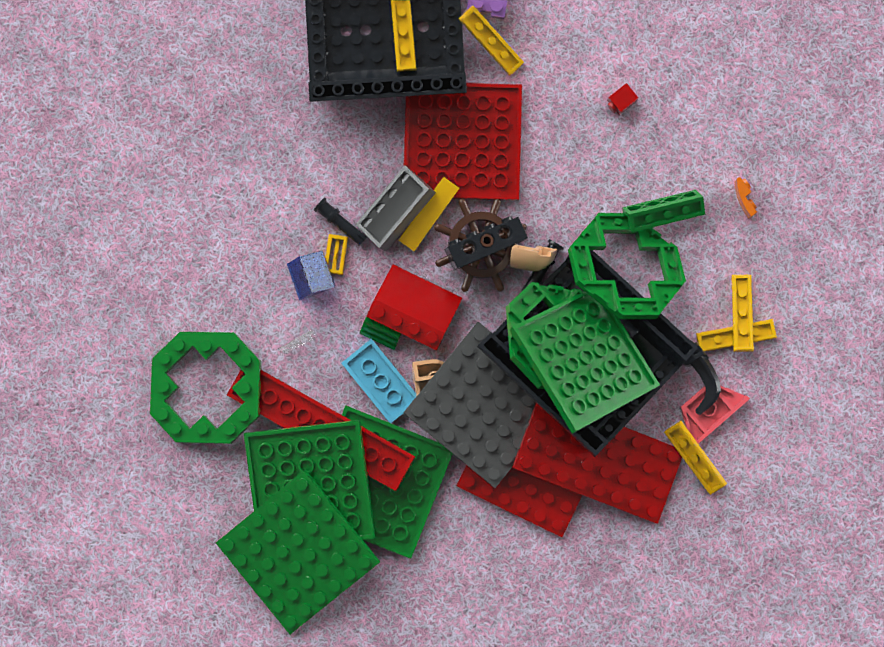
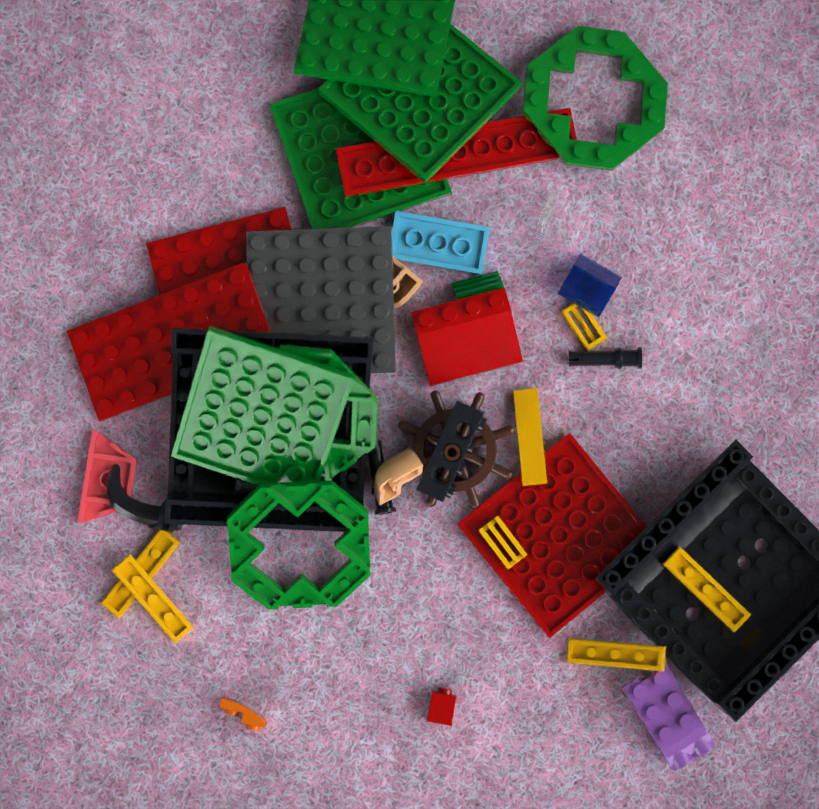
camera: 135 degrees right, 0 degrees up
dark grey slope [355,166,436,252] -> none
green fence [622,190,706,232] -> none
yellow tile [664,420,727,495] -> none
none -> yellow tile [478,516,527,569]

